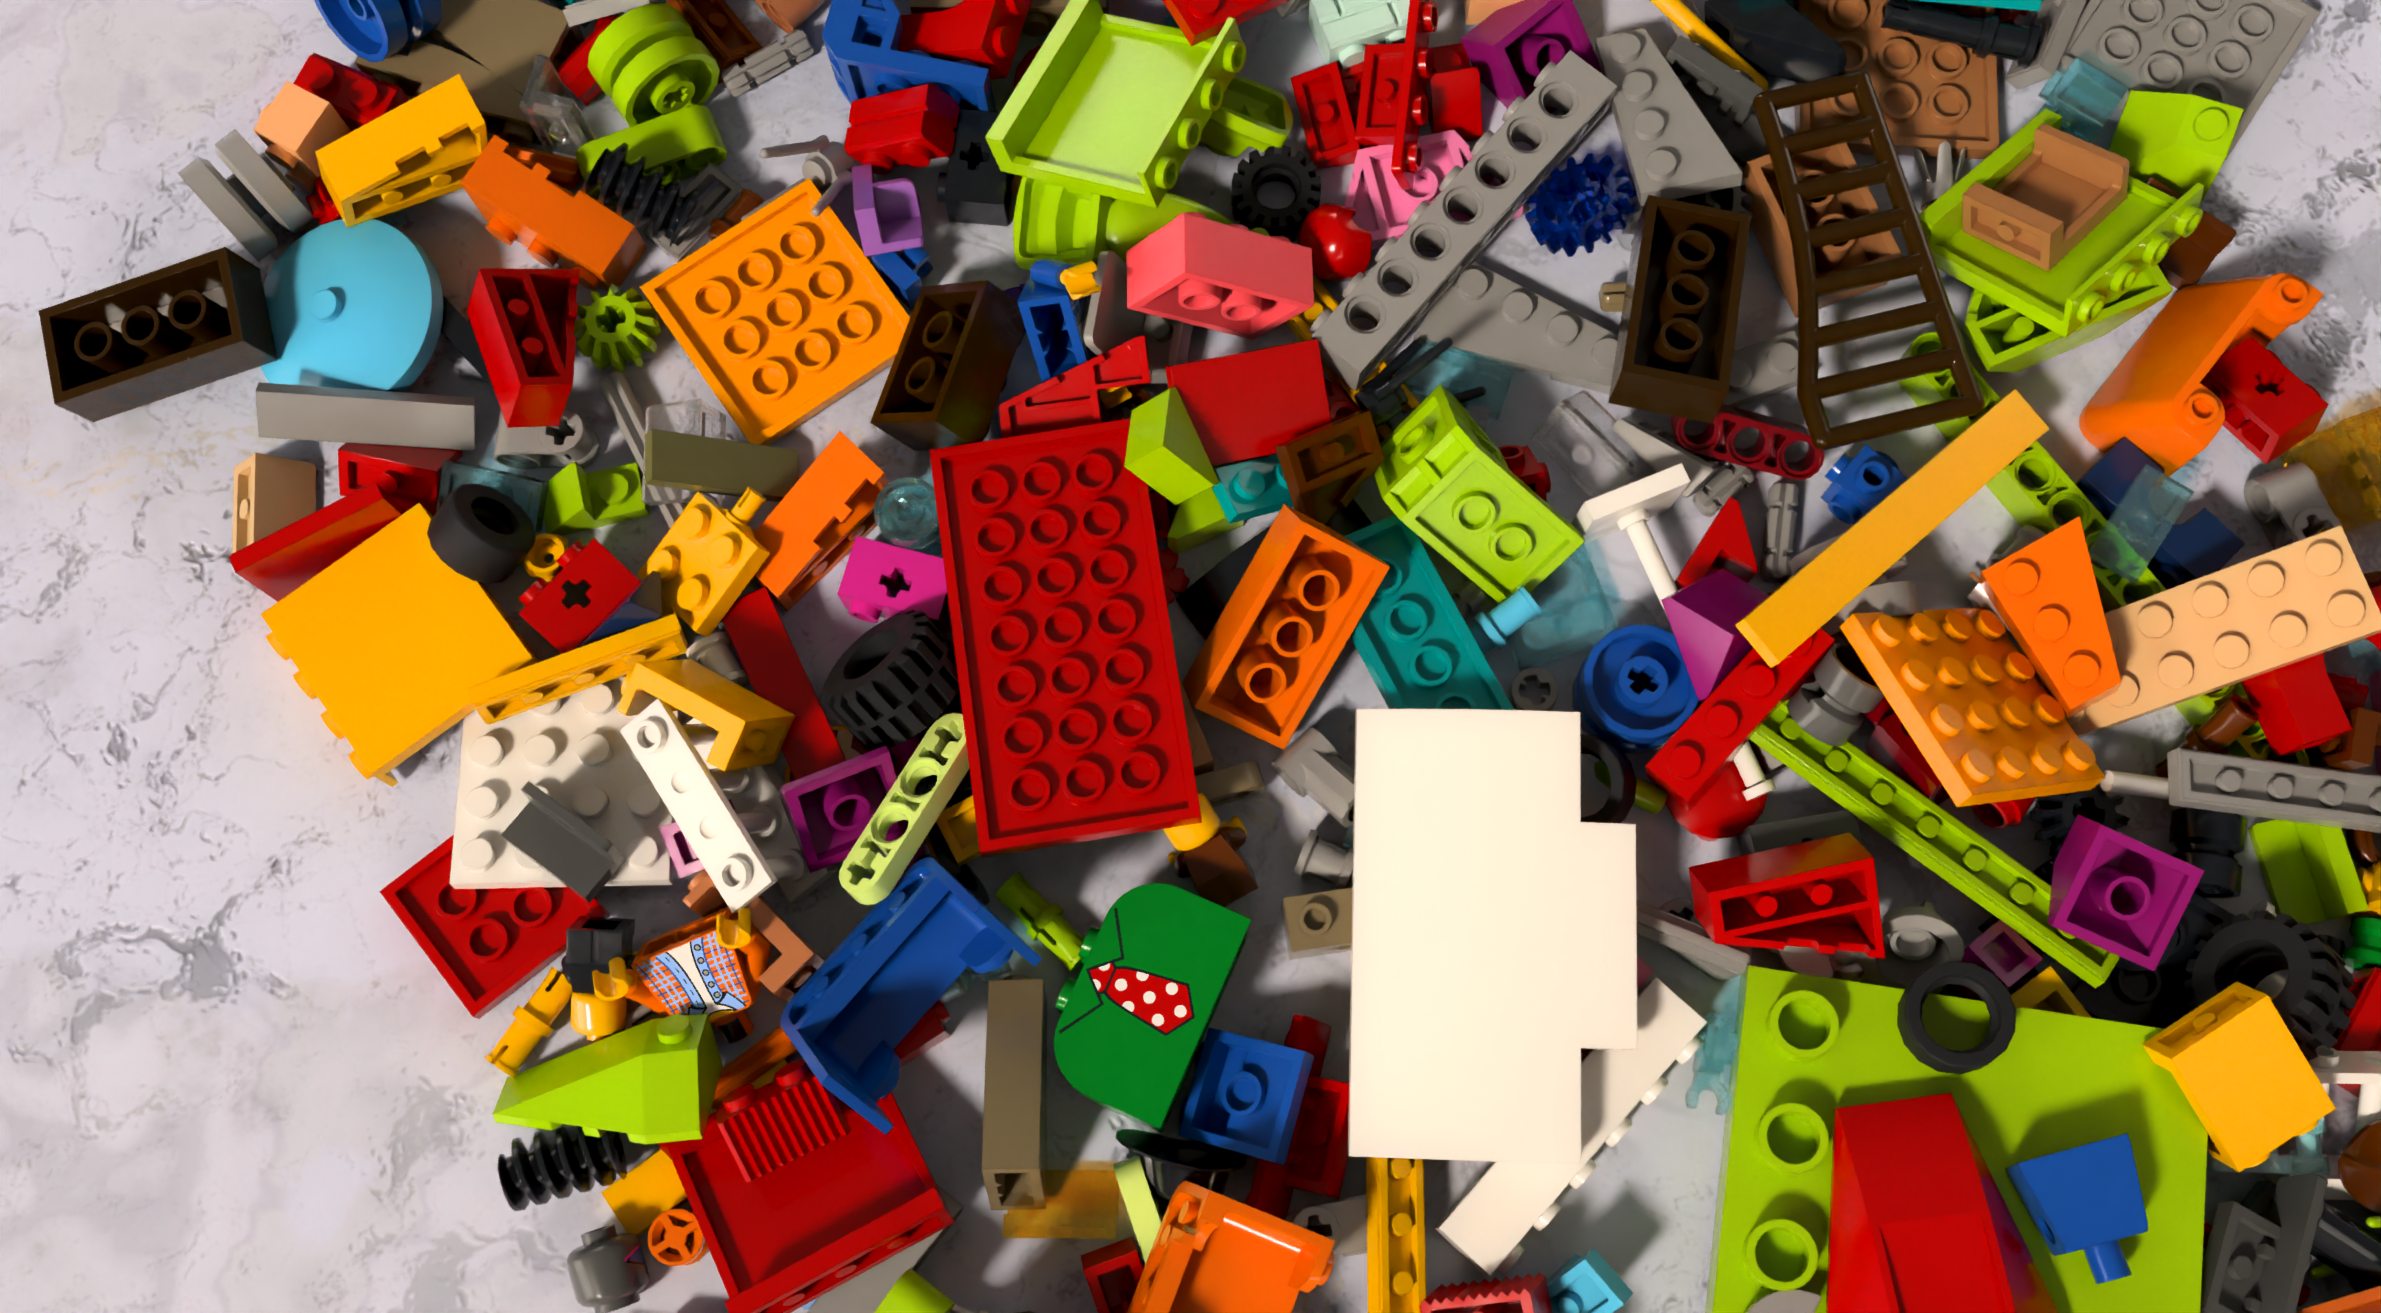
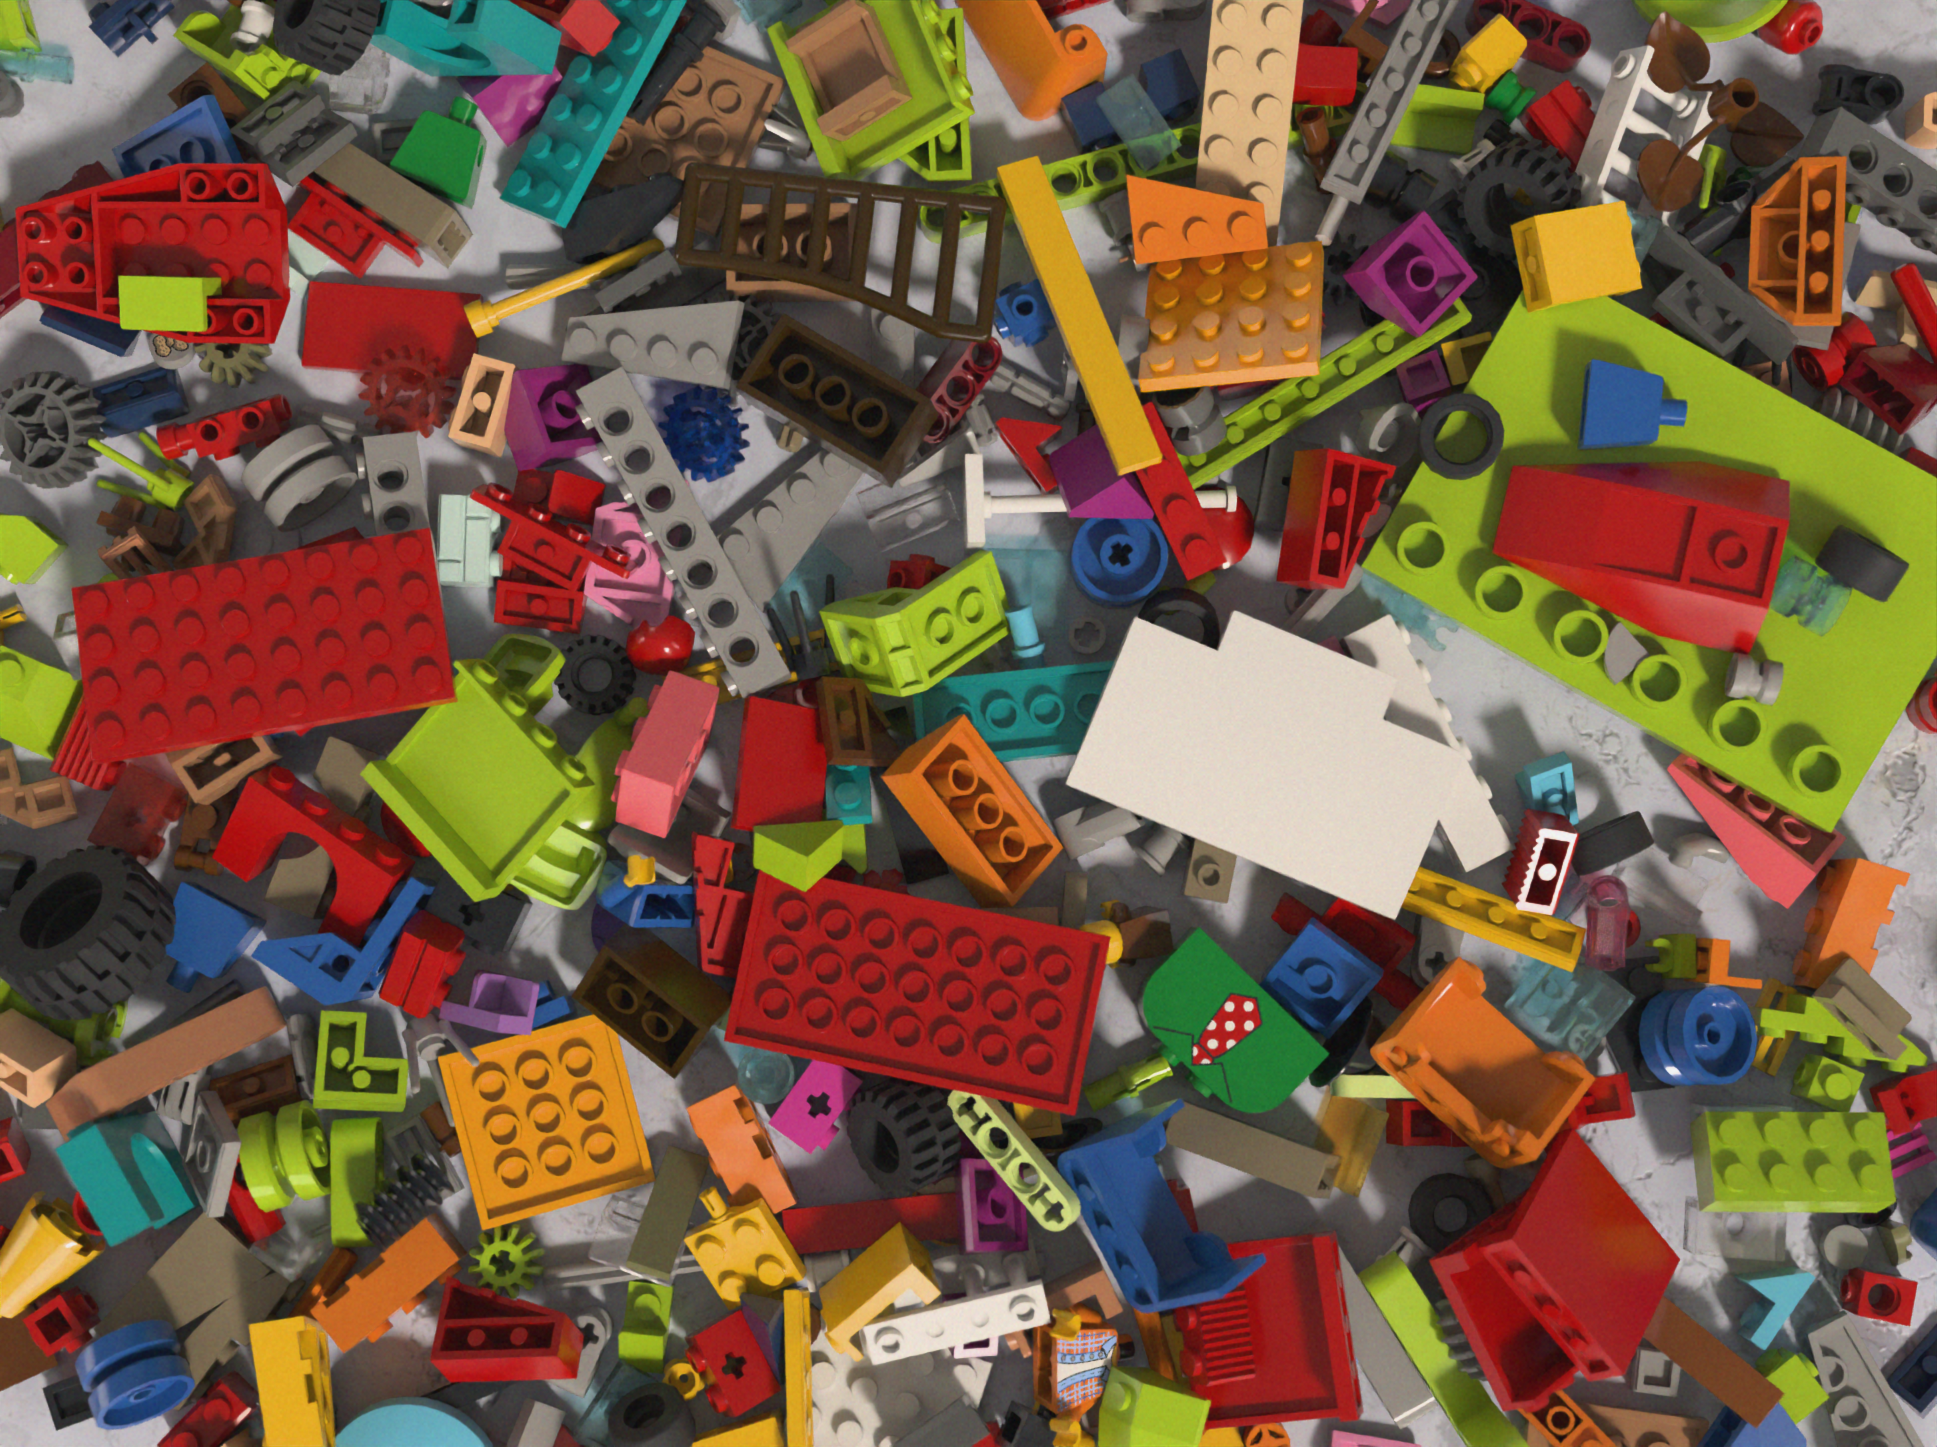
camera: 70 degrees left, 10 degrees up
none -> lime brick [313,1010,408,1112]

